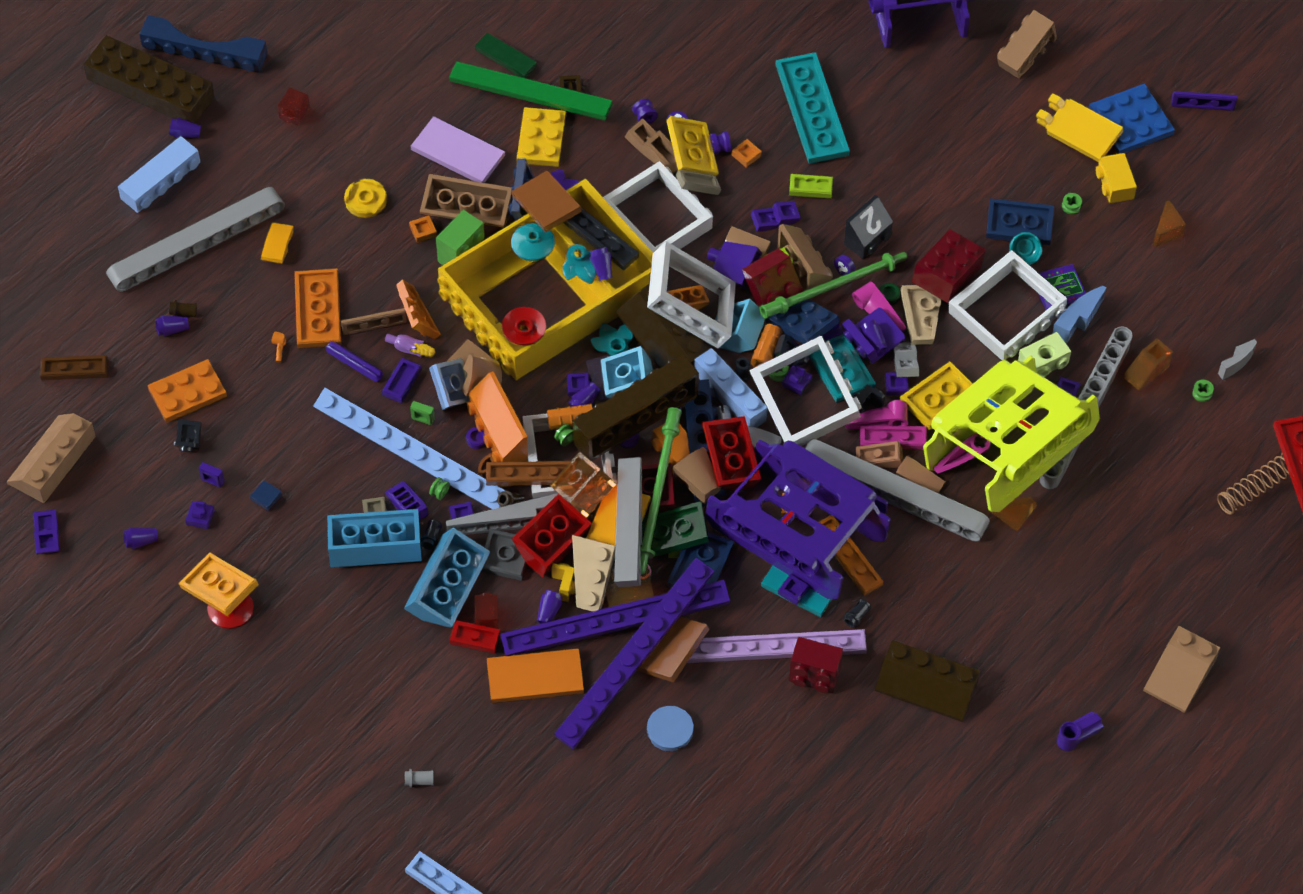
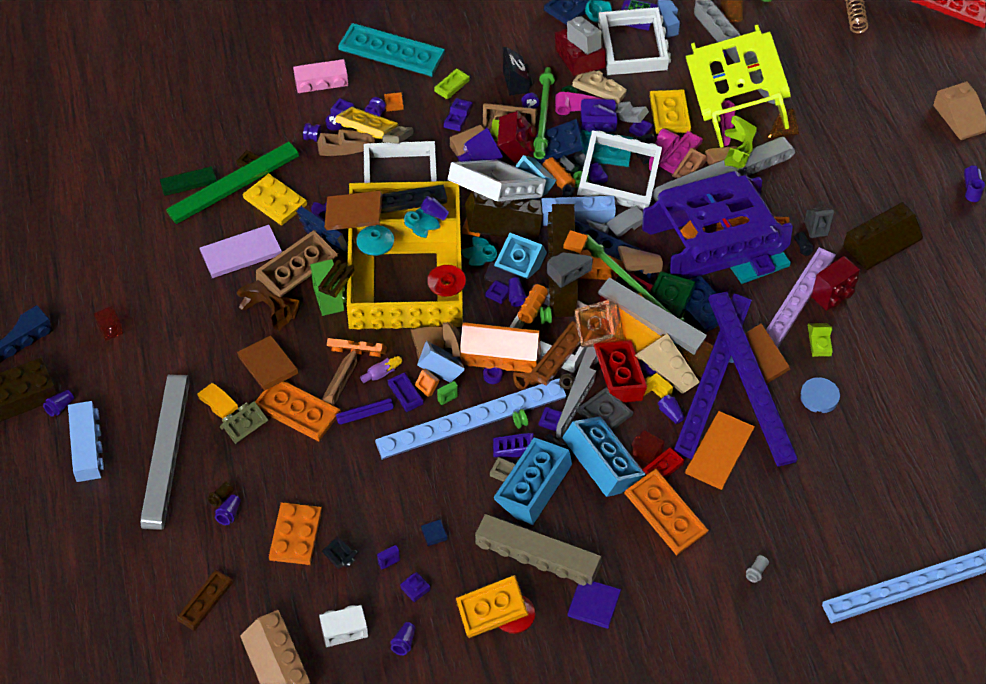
camera: 55 degrees left, 5 degrees down
orange hand [272,332,286,363] -> none
yellow tile [344,179,387,218] -> none
red slope [702,416,761,491] -> none
yellowish green brick [1018,332,1071,377] -> none
none -> olive bracket [220,401,268,444]
none -> reddish brown animal [236,280,292,332]
none -> dark orange tile [237,336,298,391]
none -> bright pink brick [293,59,348,93]
none -> dark brown tile [318,260,355,298]
none -> white brick [319,605,368,647]
none -> dark purple tile [331,98,355,114]
none -> orange tile [415,369,440,397]
none -> dark tan brick [475,514,601,585]
none -> dark grey slope [547,252,593,288]
none -> orange tile [563,230,588,254]
none -> light grey brick [567,16,601,54]
none -> dark purple tile [568,581,621,629]
none -> orange tile [624,469,709,556]
none -> lime animal [724,116,757,169]
none -> dark grey slope [804,207,834,238]
none -> lime slope [808,323,833,357]

